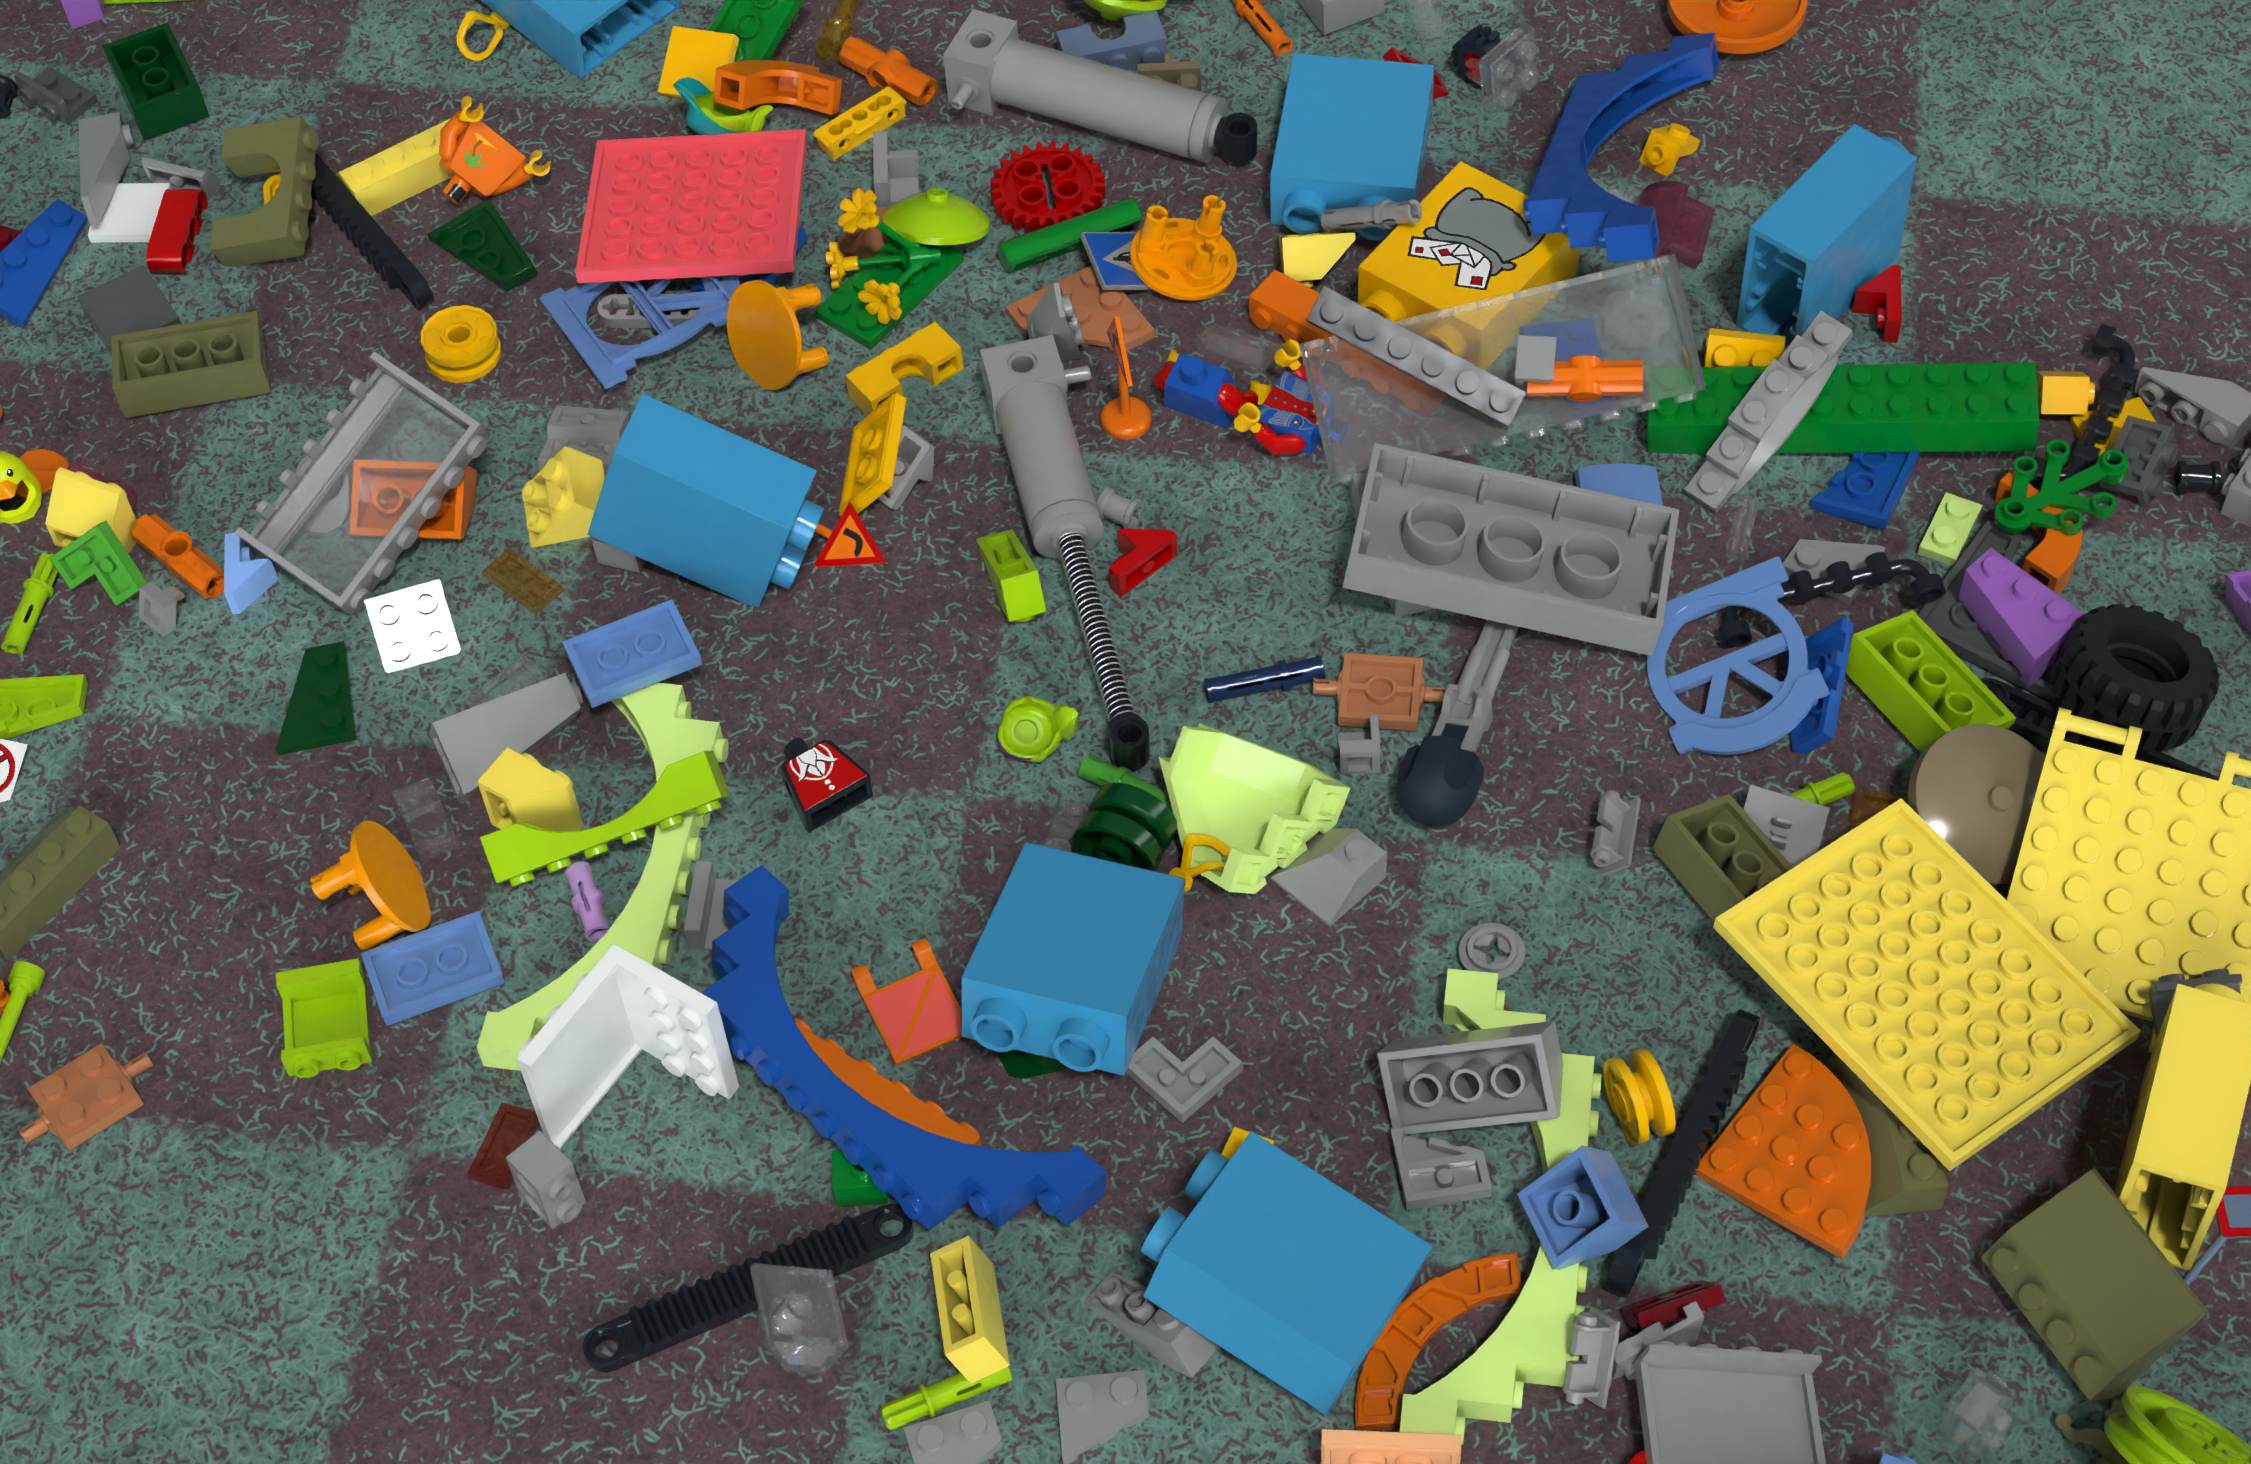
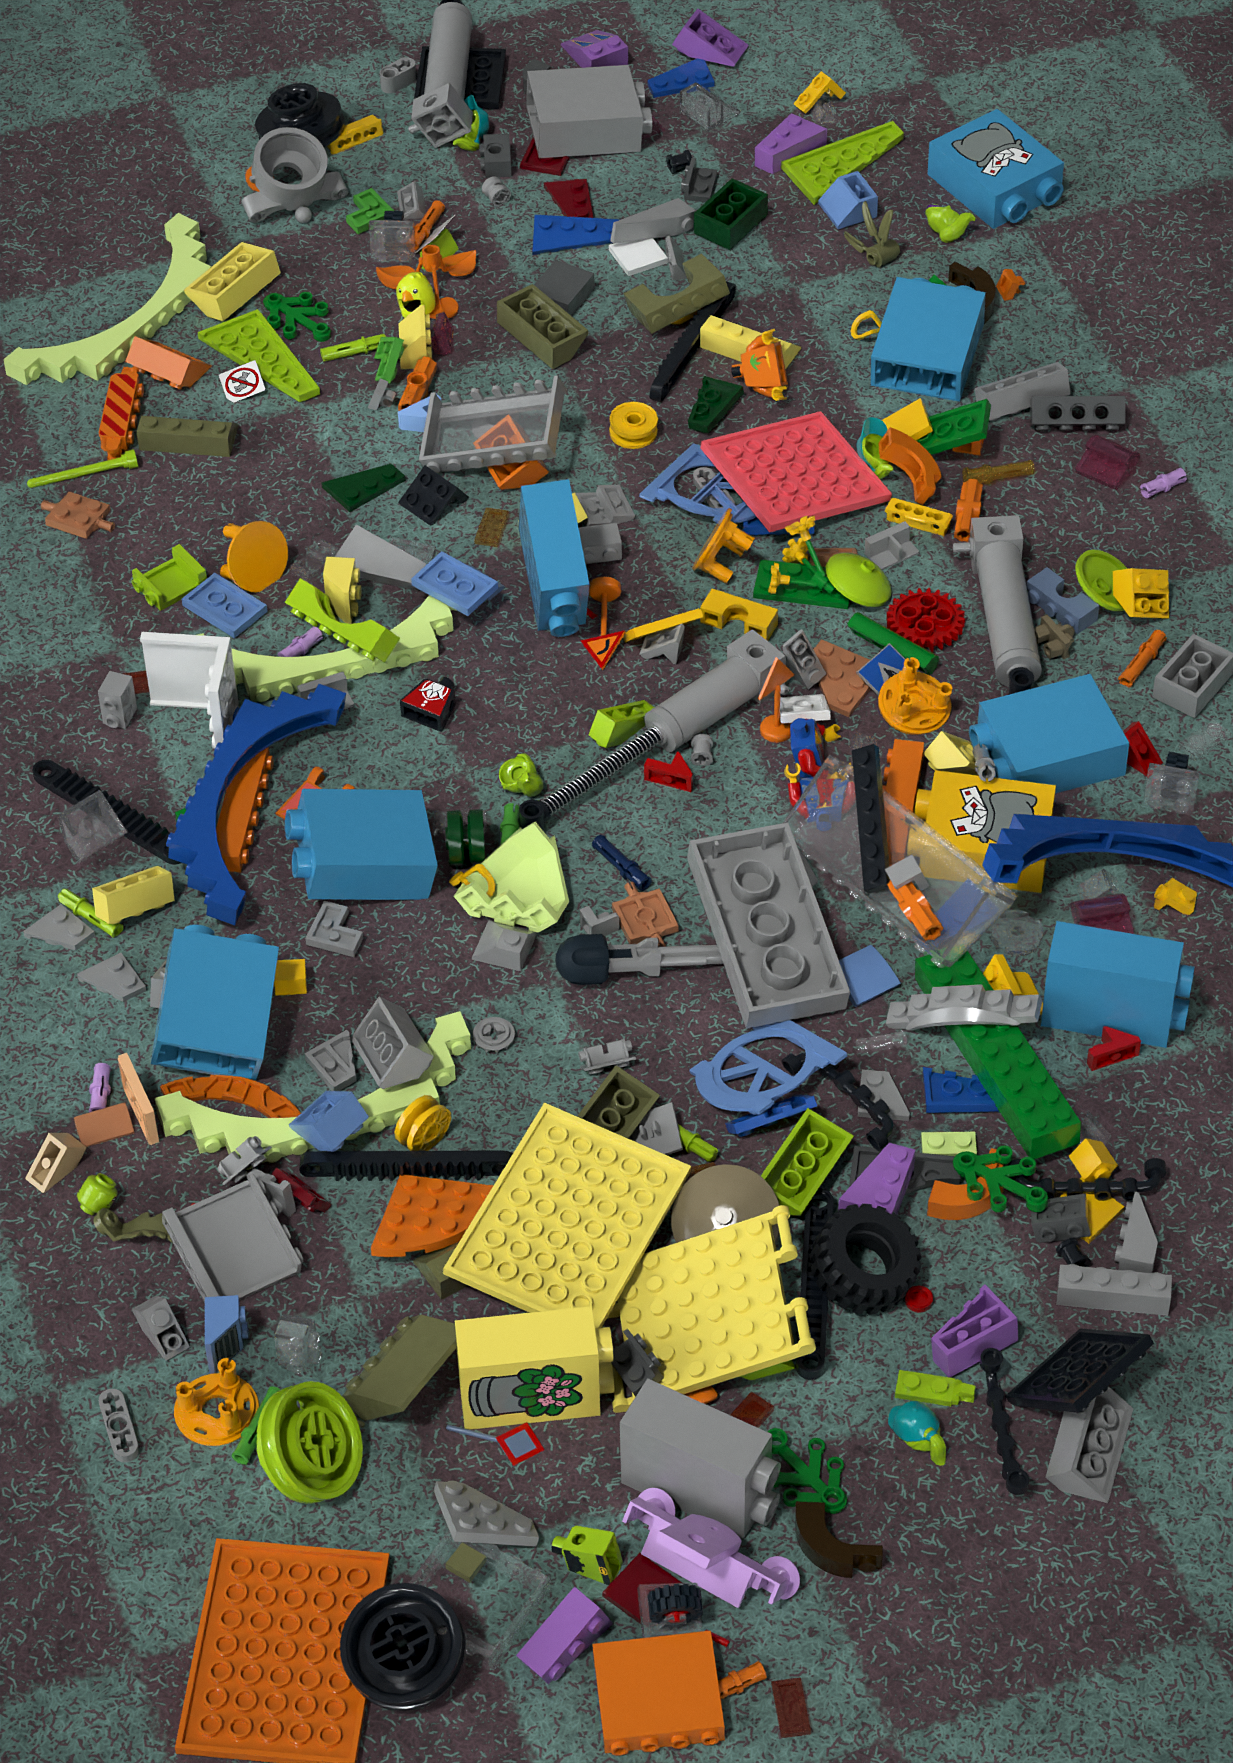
camera: 60 degrees right, 5 degrees down
red beam [146,189,207,274] -> none
none -> white tile [780,694,831,723]

